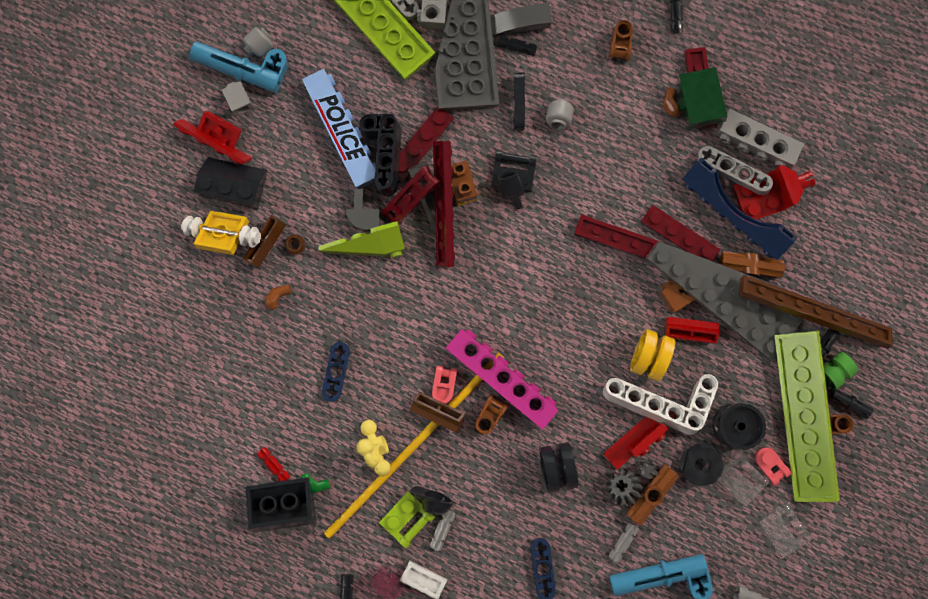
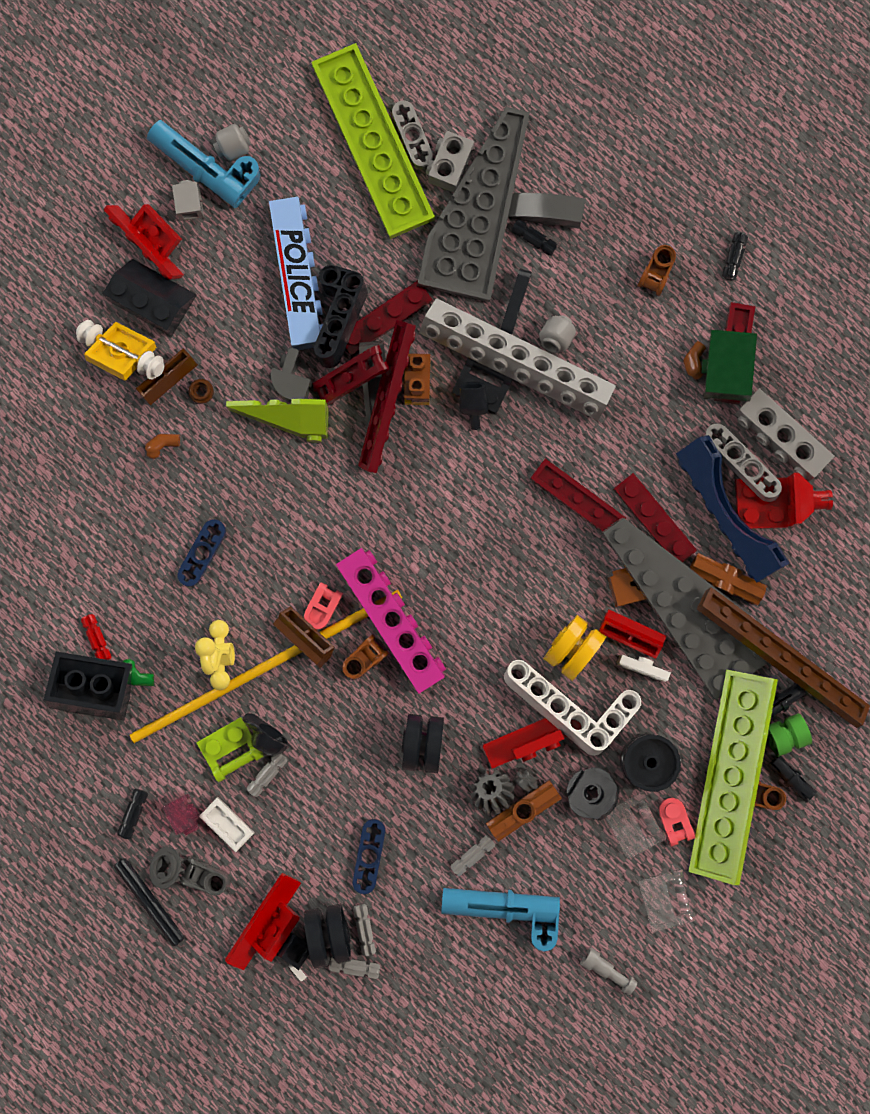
camera: 20 degrees right, 0 degrees up
none -> light grey brick [419,298,616,421]
none -> white plate [617,655,671,682]

